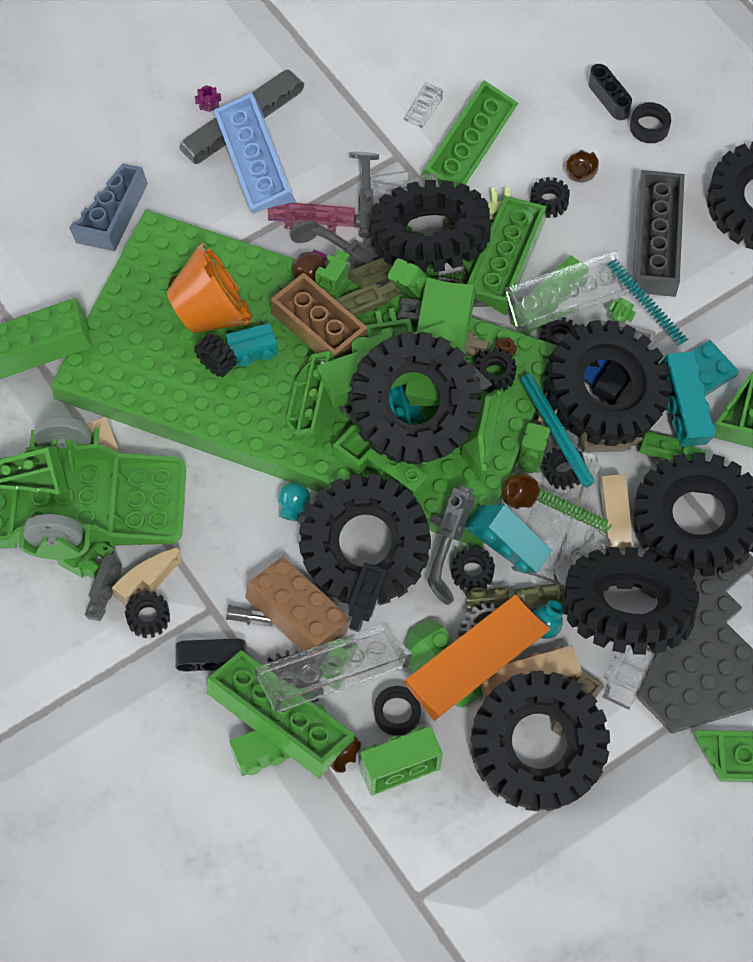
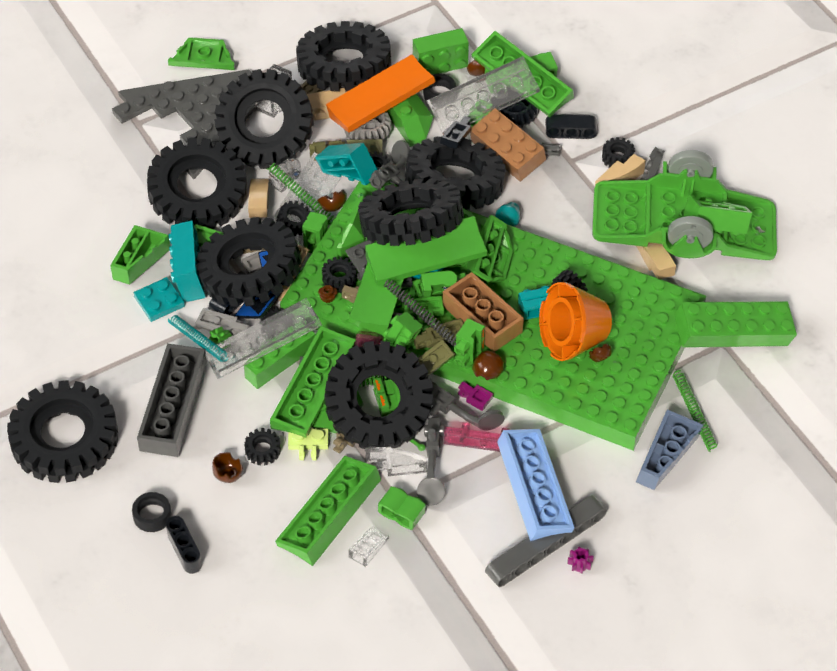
camera: 175 degrees left, 10 degrees down
teal axle [521,373,595,488] -> none
teal piece [532,600,564,639] -> none
none -> bright green brick [378,486,426,530]
none -> dark grey piece [384,280,456,347]
none -> bright green piece [672,370,718,452]

